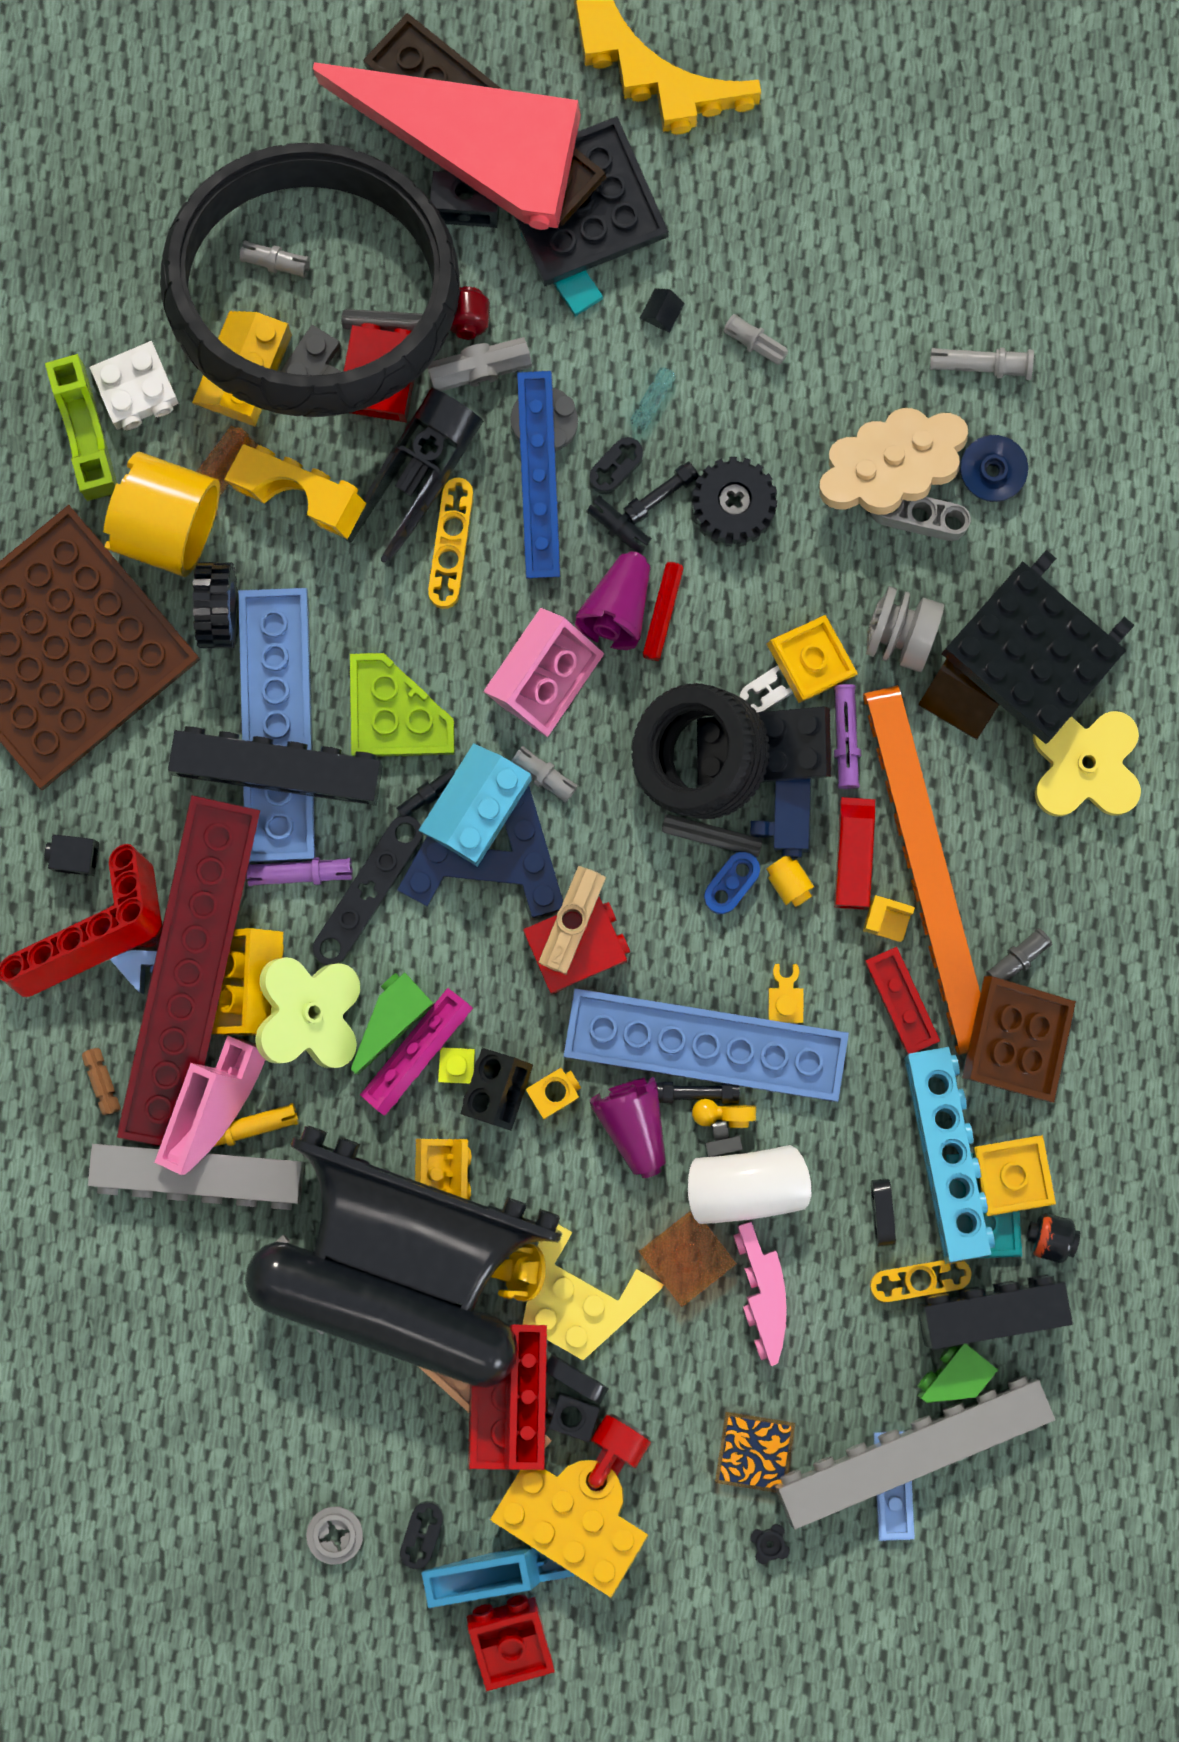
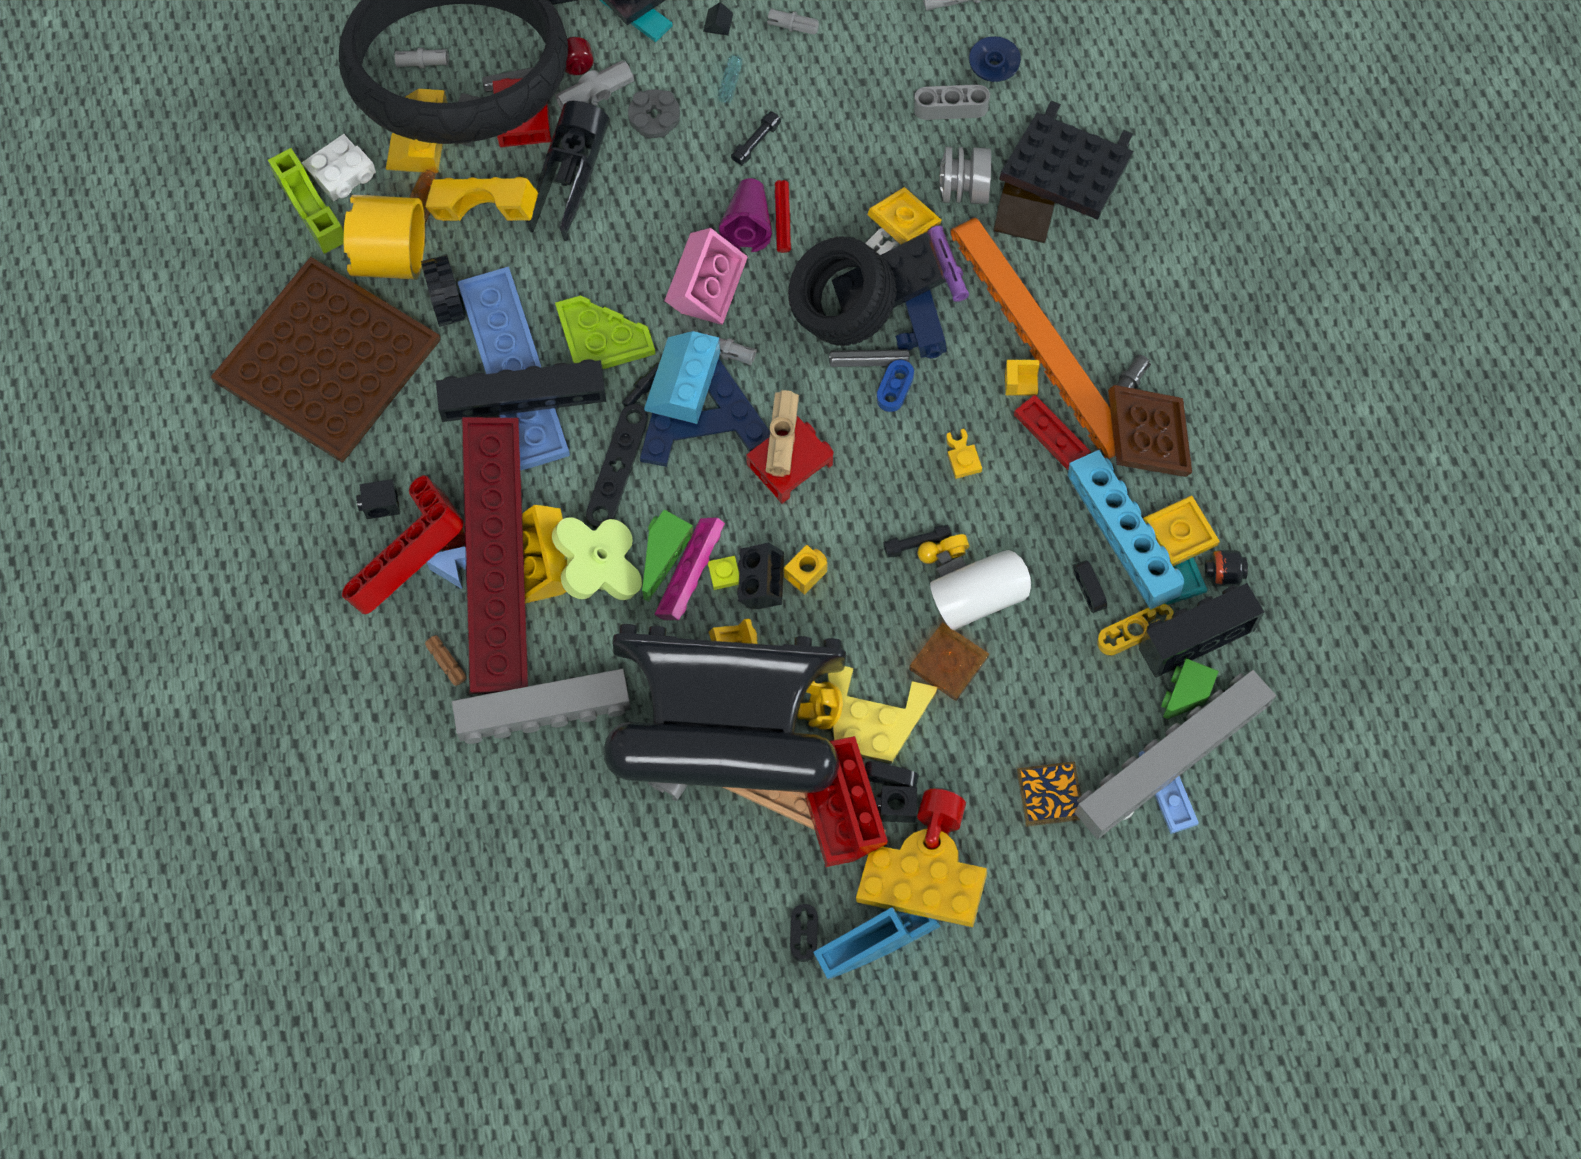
camera: 15 degrees left, 15 degrees down
bright pink slope [154,1036,265,1175] -> none
yellow pin [214,1103,299,1147] -> none
medium lavender pin [247,857,353,886] -> none
light grey gear [306,1506,363,1565] -> none
yellow beam [428,477,473,609] -> none
red plate [467,1595,555,1691] -> none
blue plate [517,371,561,579] -> none
medium blue plate [563,989,849,1102] -> none
black pin [586,495,652,553] -> none
black beam [590,437,643,494] -> none
magenta cone [590,1077,666,1178] -> none
black bush [691,457,778,547] -> none
bright pink slope [733,1221,787,1366] -> none
black plate [750,1524,790,1564] -> none
yellow brick [766,856,814,907] -> none
tan plate [819,408,968,515] -> none
red piece [834,797,876,910] -> none
light yellow plant [1033,711,1141,817] -> none

